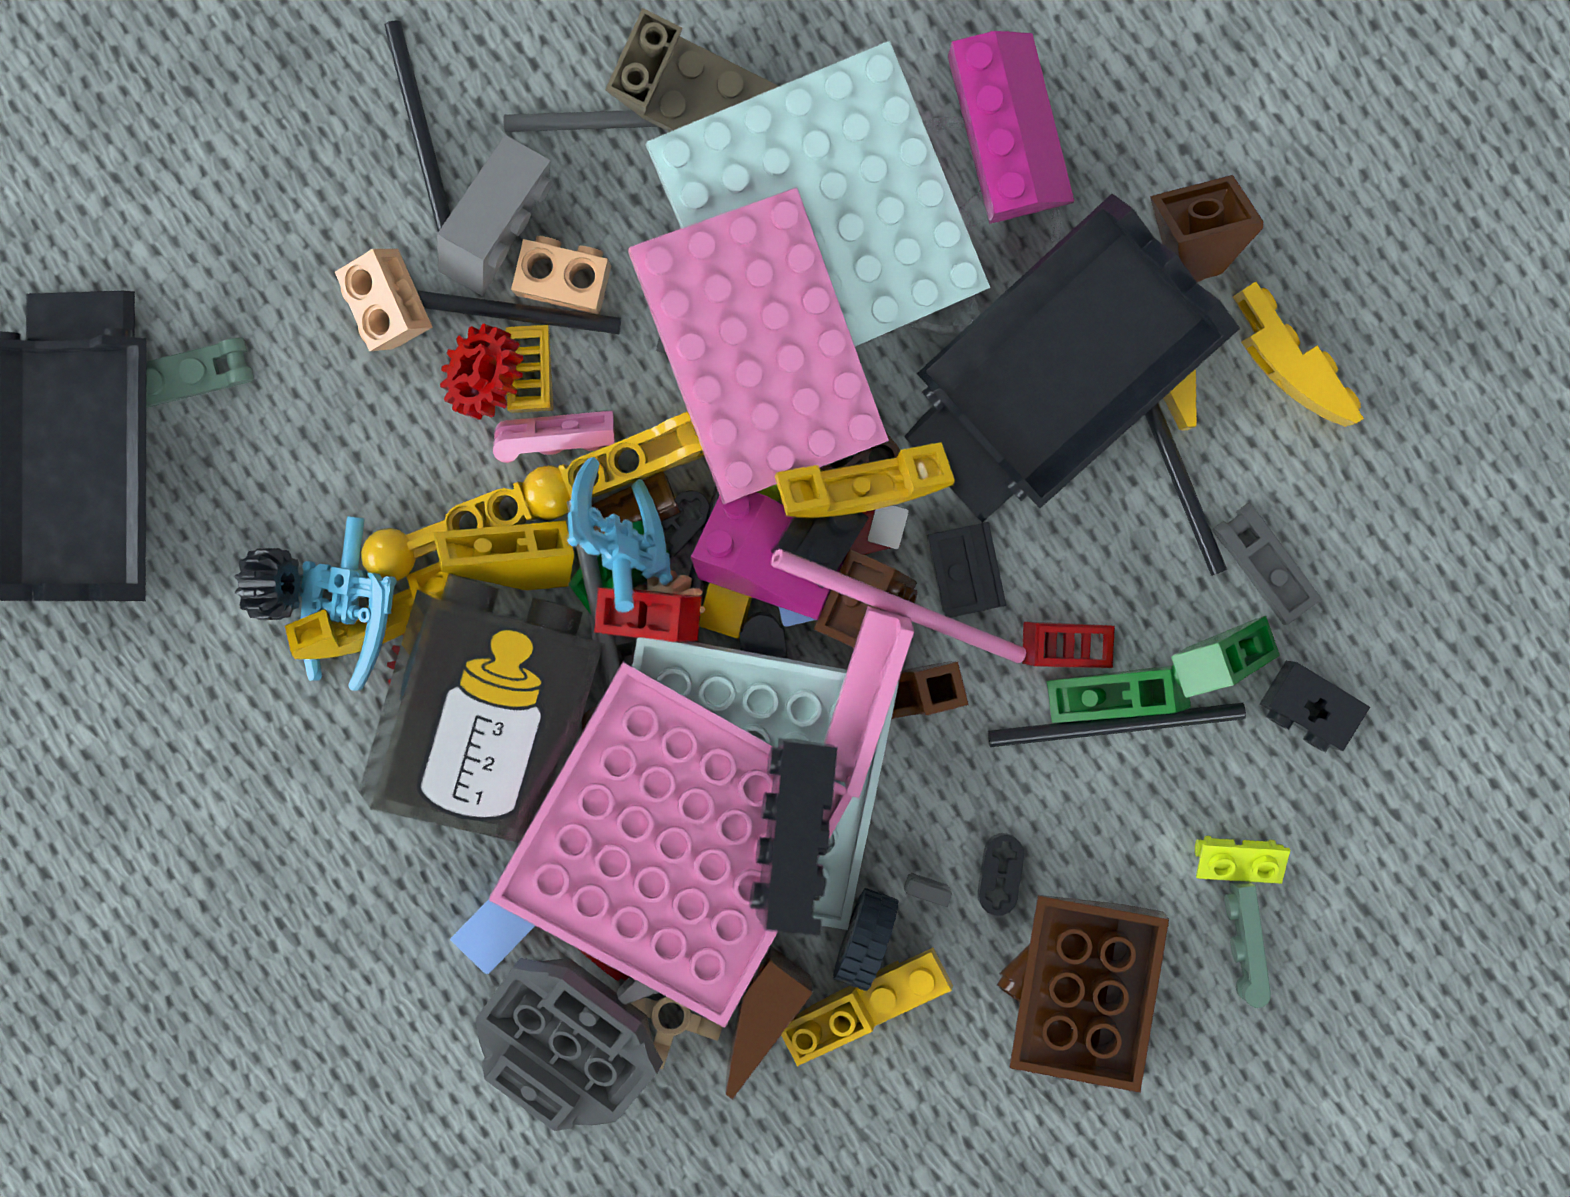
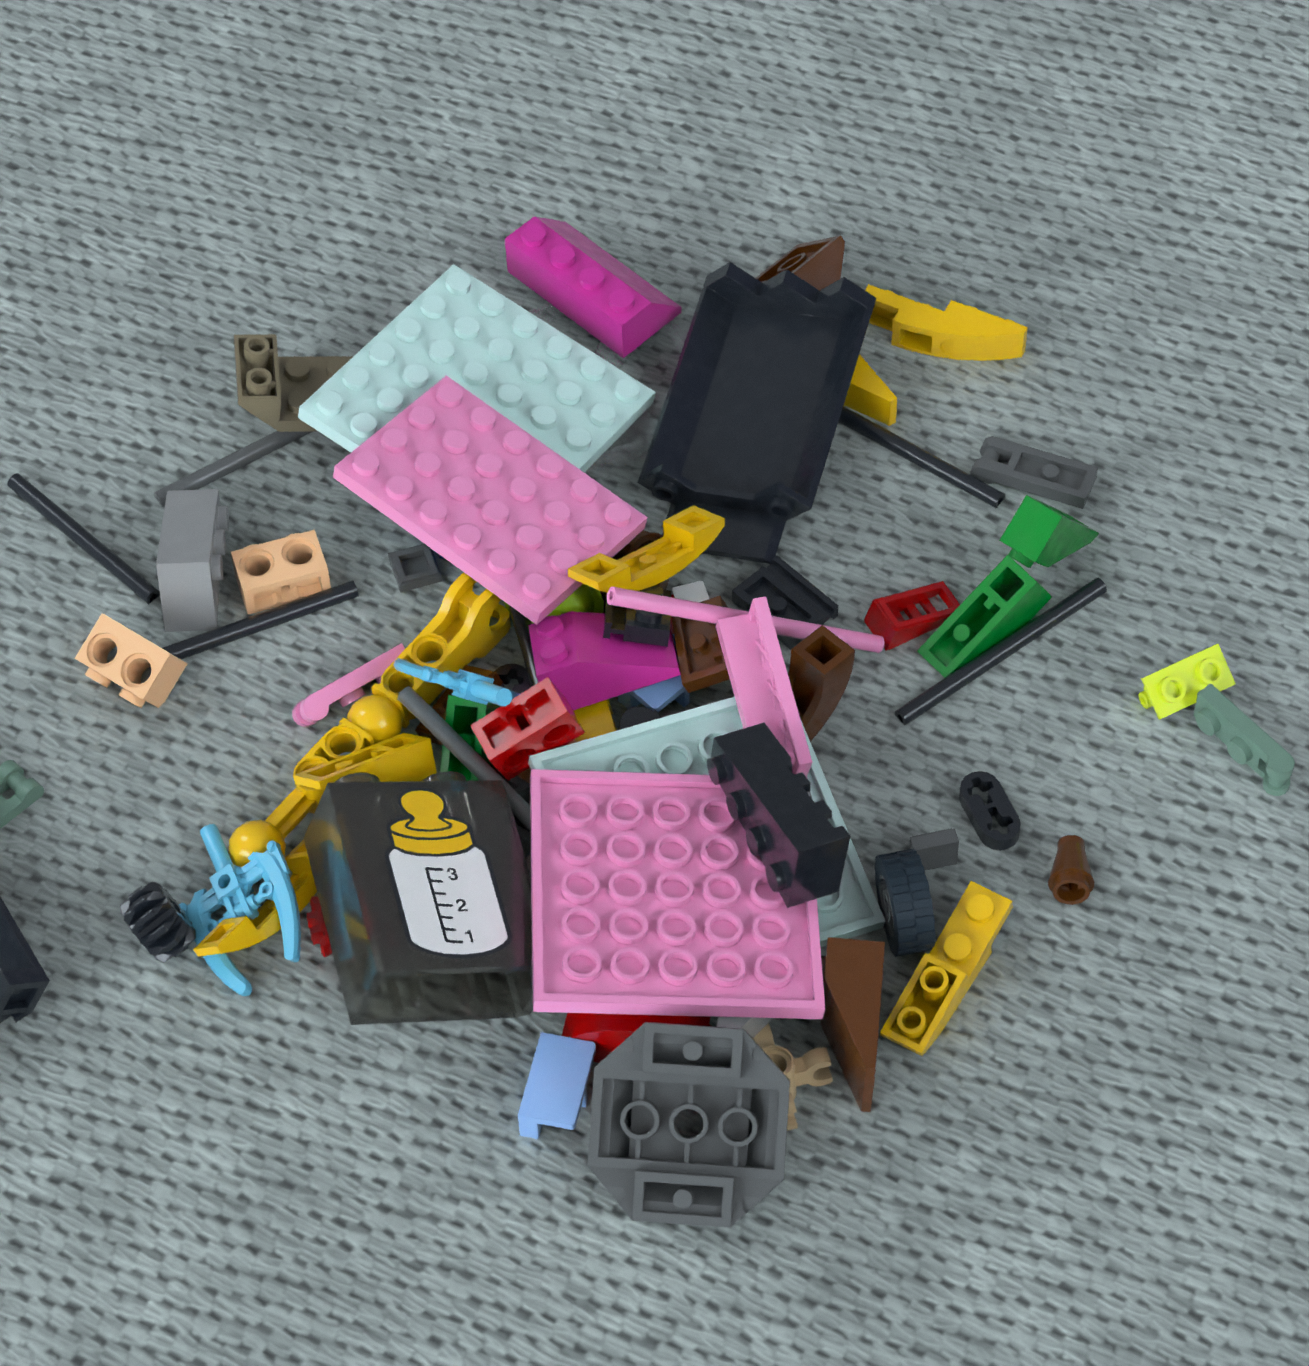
camera: 30 degrees left, 35 degrees down
red gear [440,324,524,420] -> none
yellow slope [506,325,554,413] -> none
reddish brown slope [1009,895,1169,1093] -> none
black brick [1260,660,1370,753] -> none

